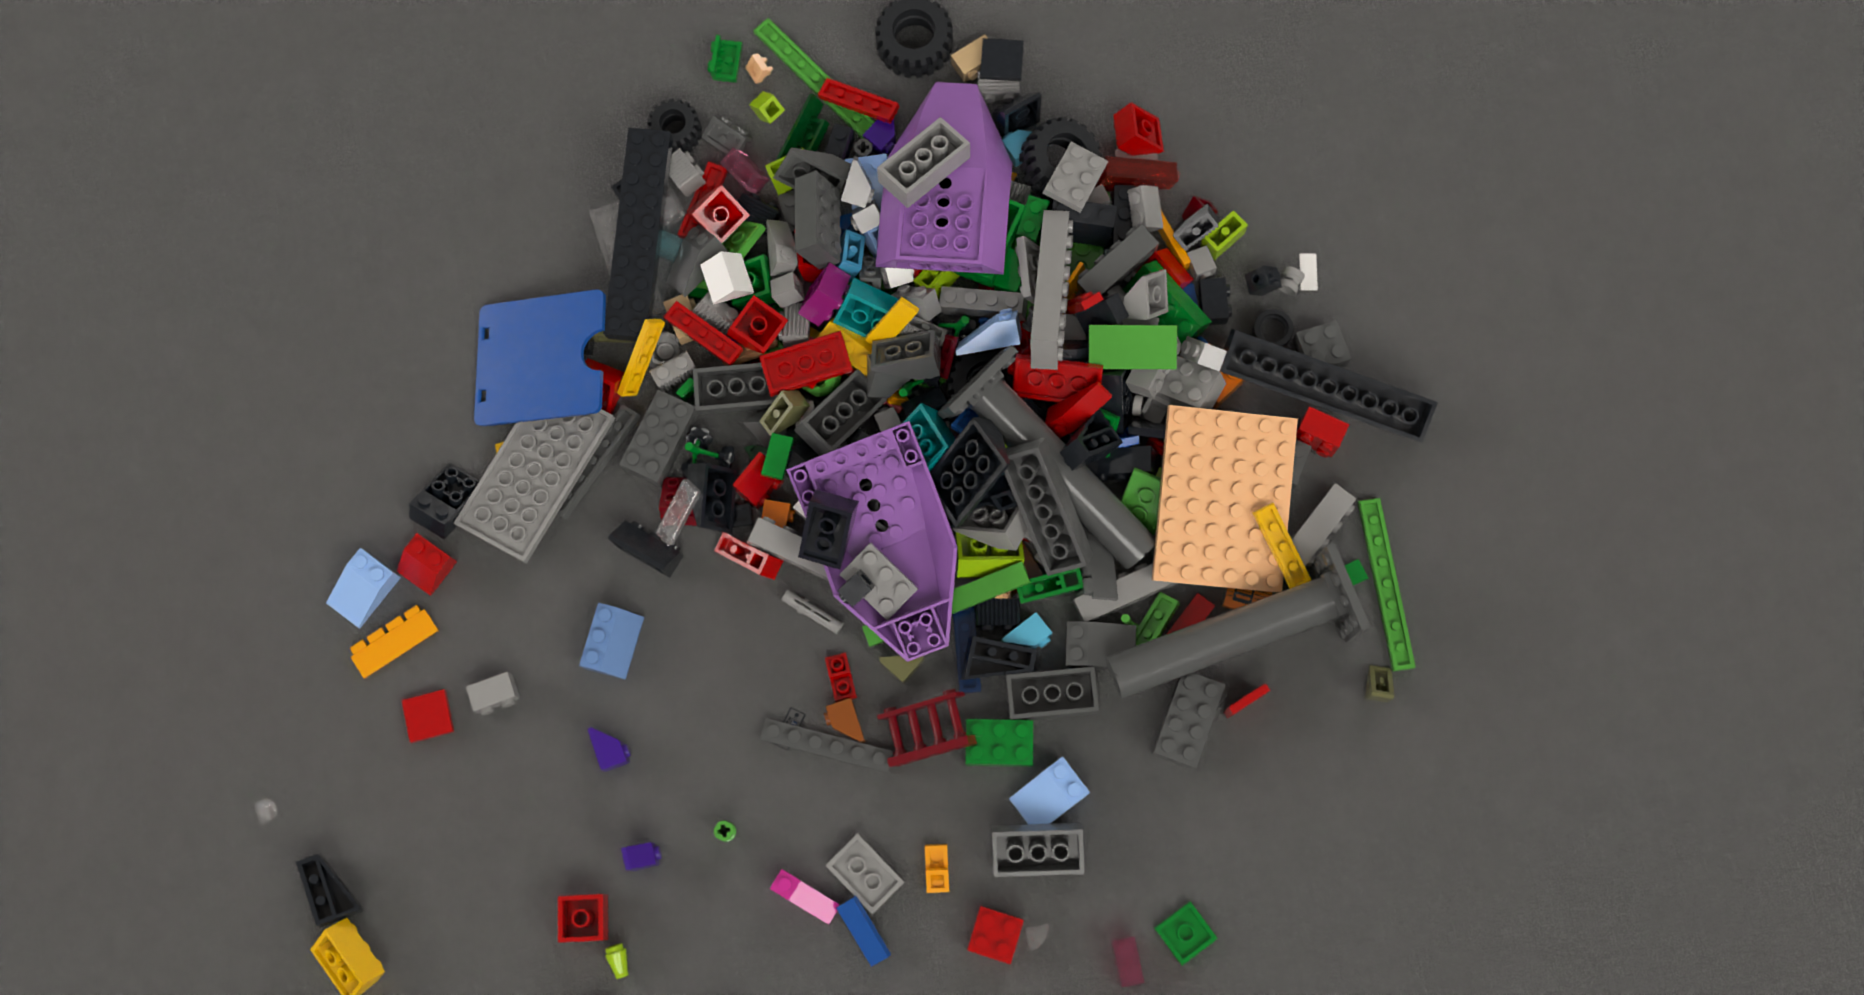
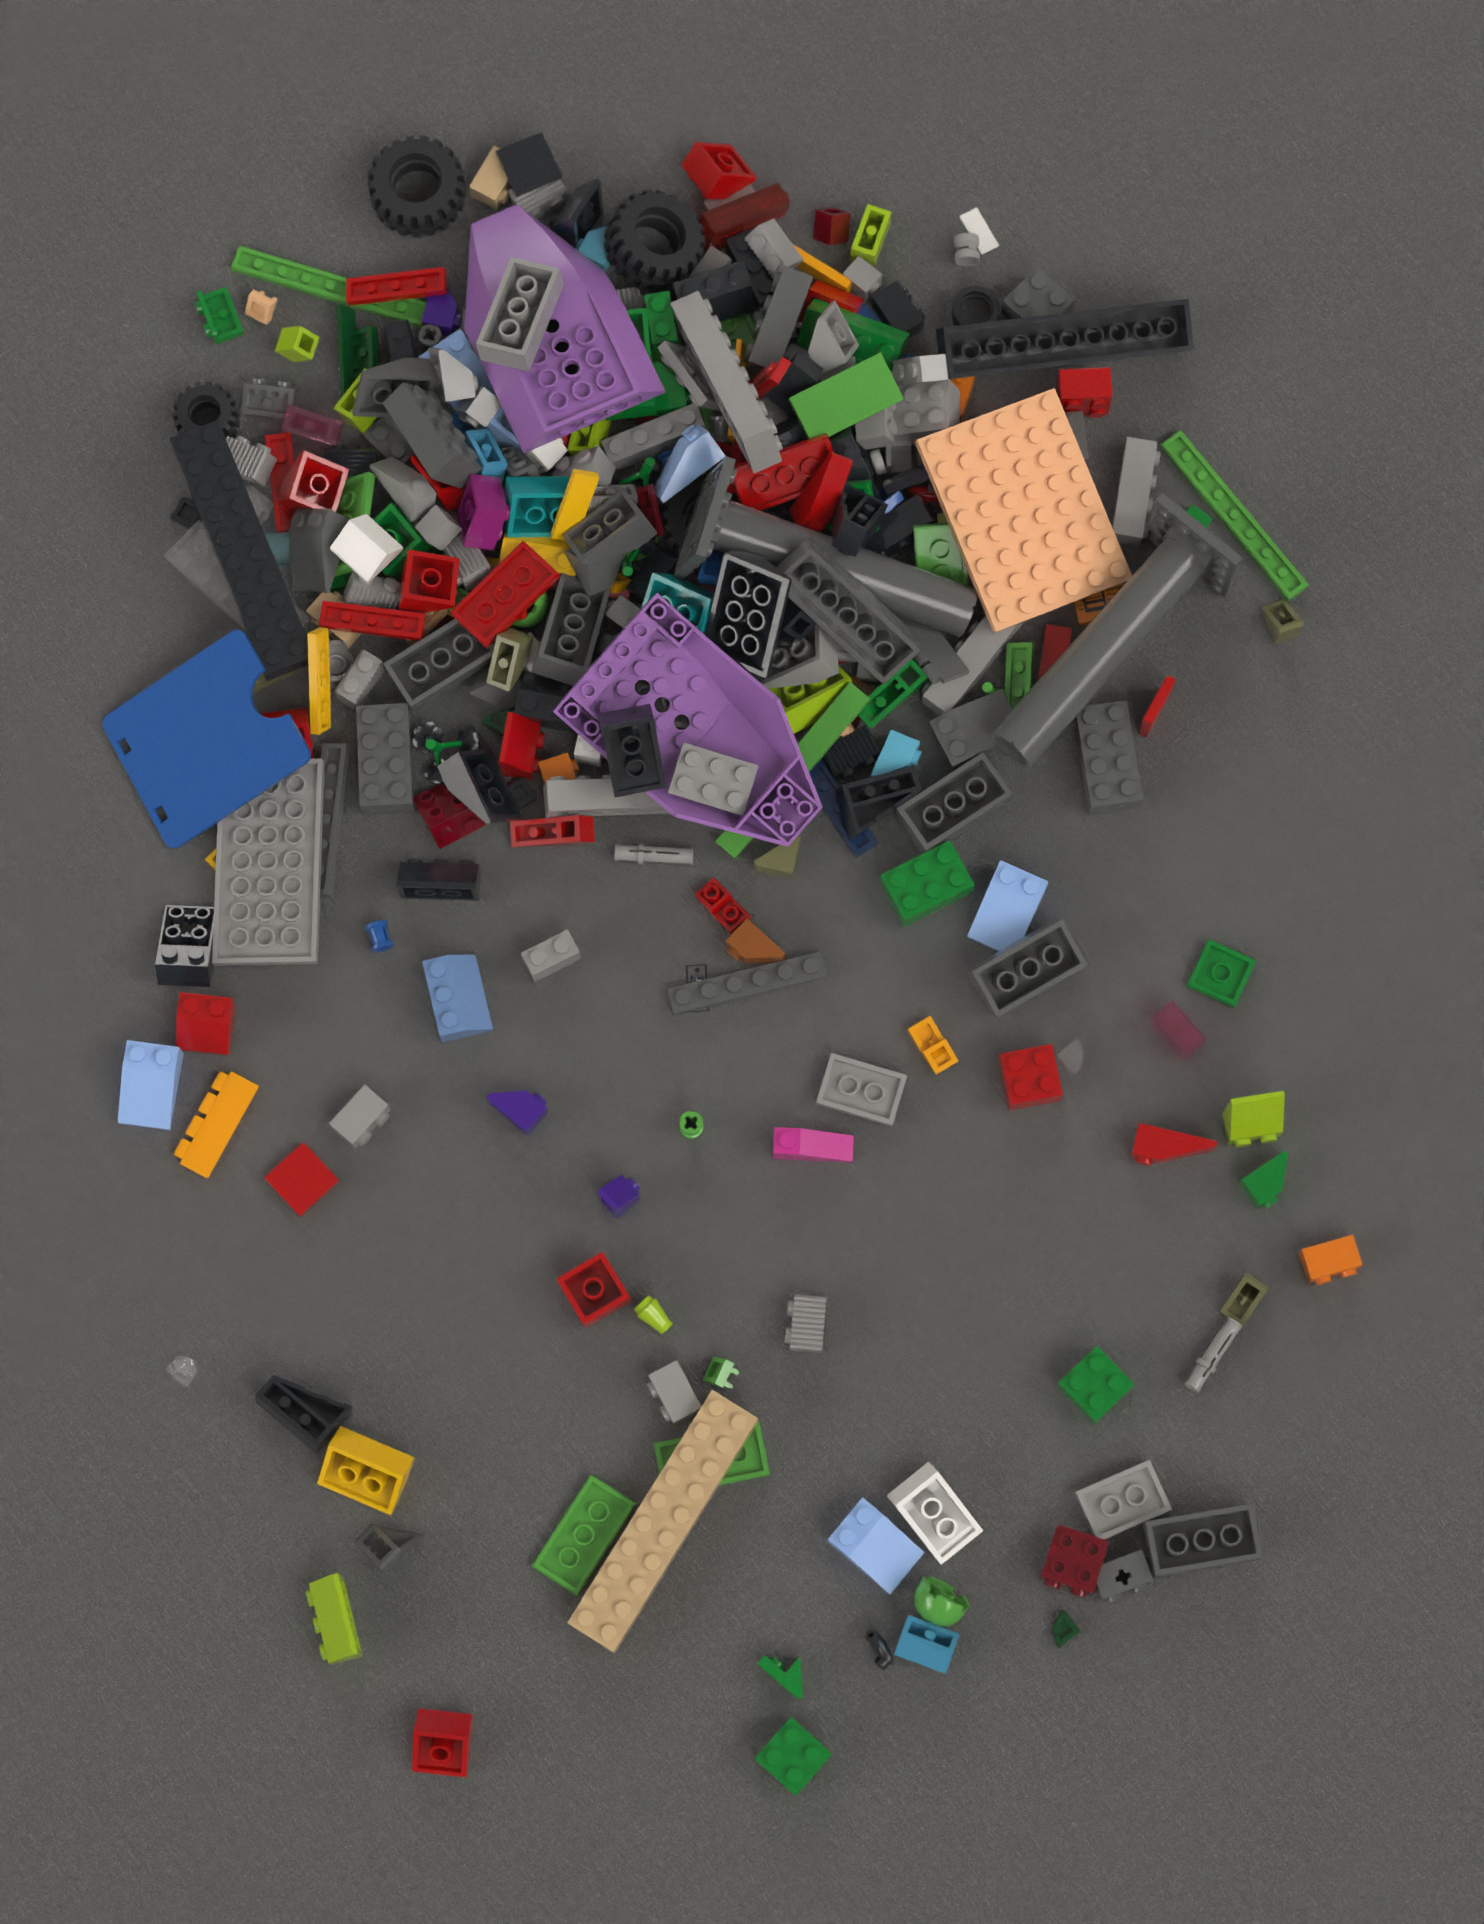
camera: 35 degrees left, 0 degrees up
clear tile [656,479,701,545] -> none
green tile [676,377,694,402] -> none
green tile [761,433,794,481] -> none
blue tile [836,896,891,967] -> none
black brick [838,569,875,607] -> none
dark red fence [876,689,977,767] -> none
light grey plate [1043,142,1108,213] -> none
black brick [1173,204,1219,251] -> none
black brick [1245,265,1282,296] -> none
yellow tile [1253,503,1312,588] -> none
none -> blue bush [365,920,394,953]
none -> light grey brick [521,929,581,982]

